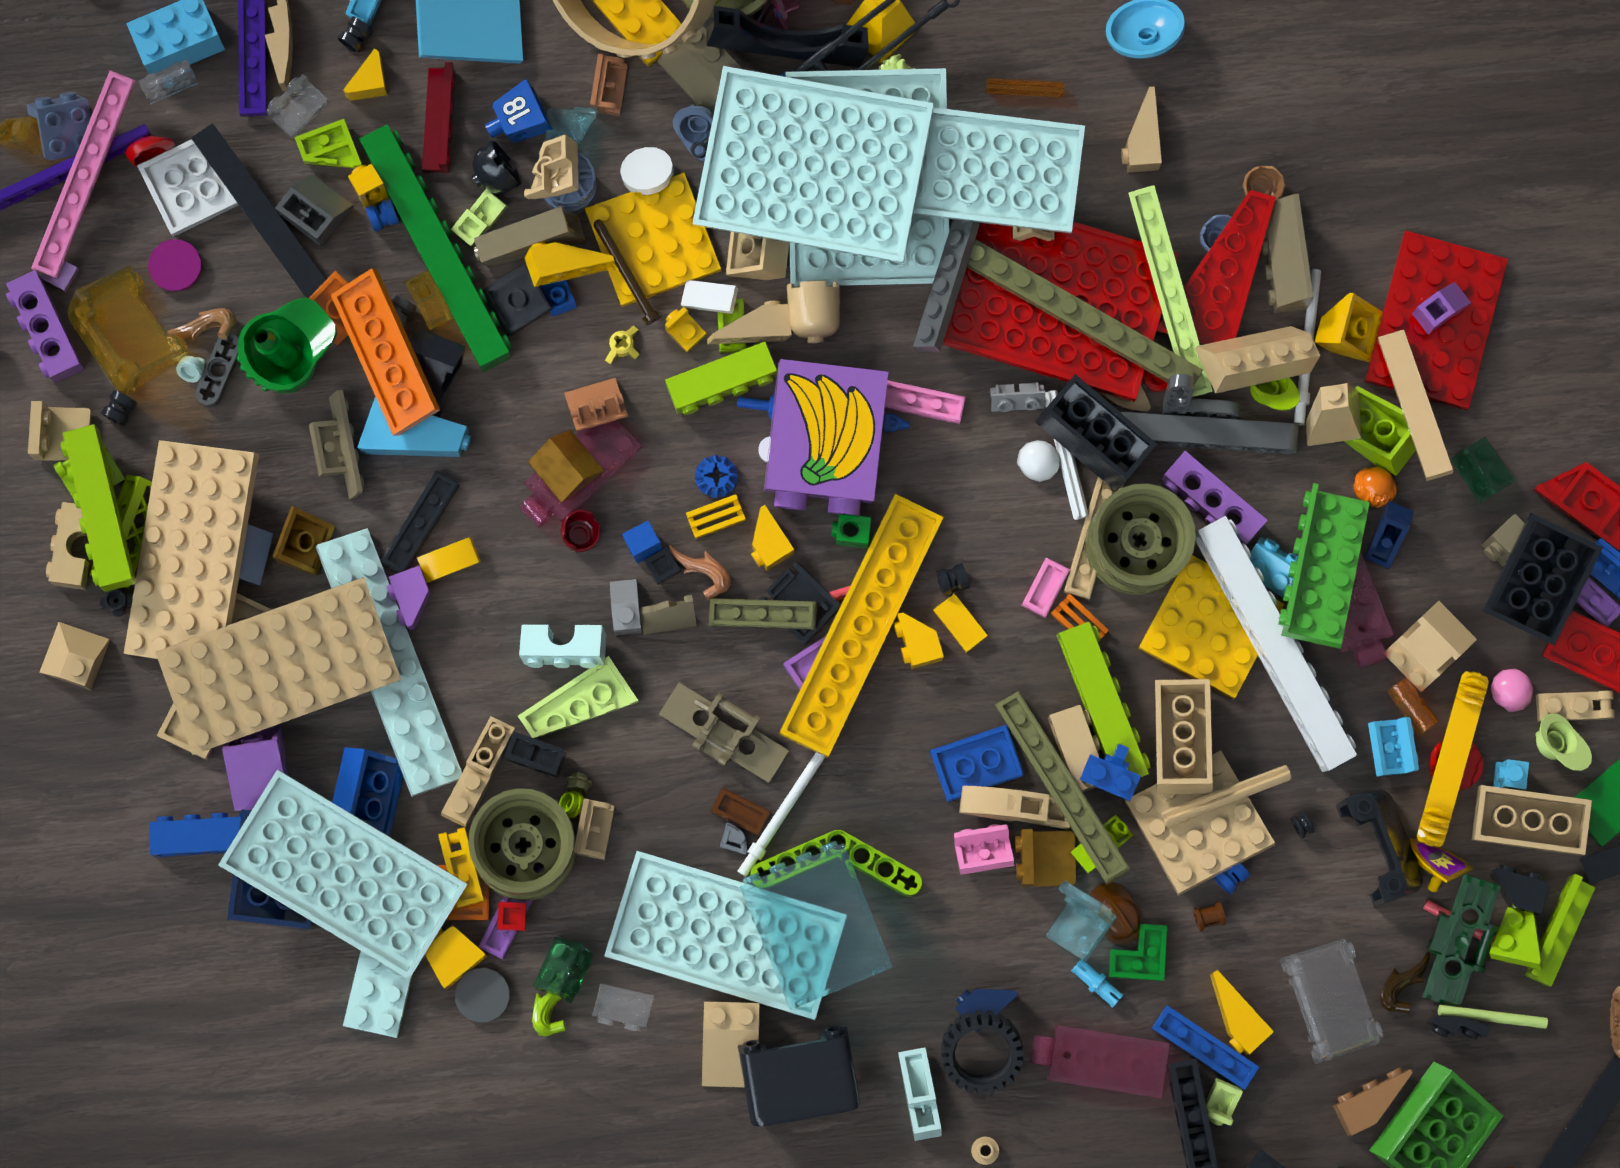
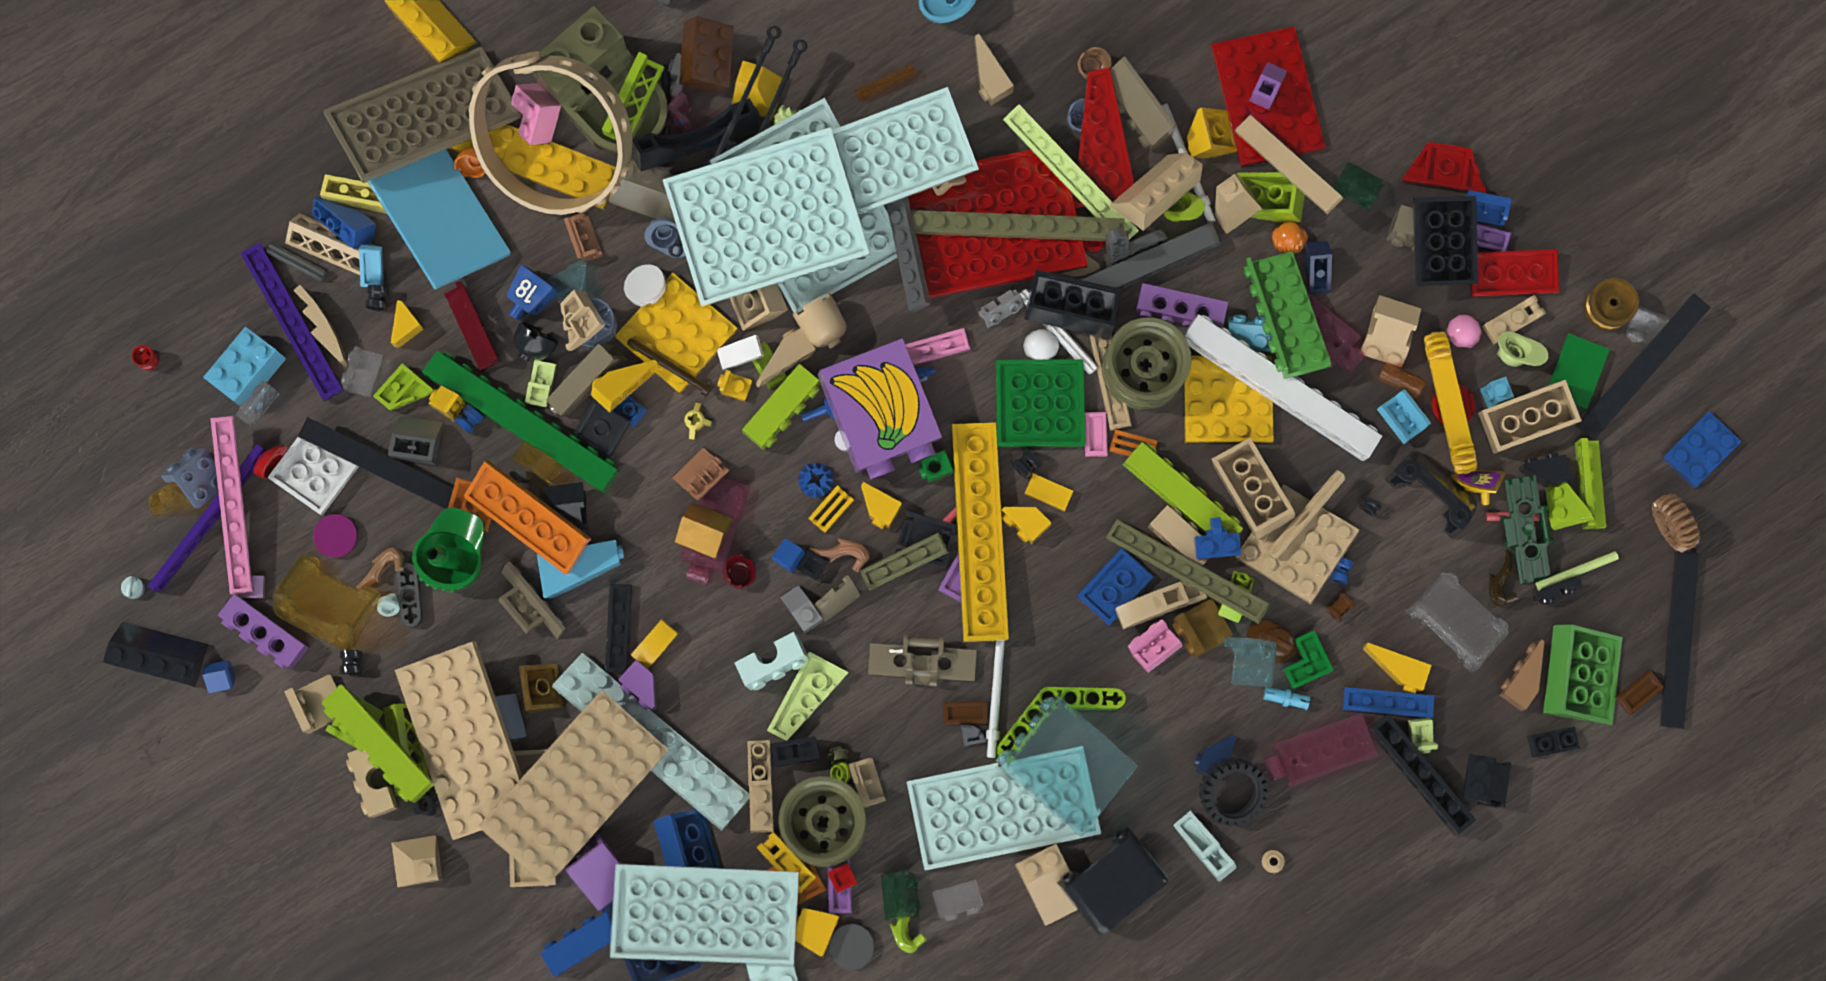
camera: 25 degrees left, 0 degrees up
none -> green plate [996,359,1085,448]

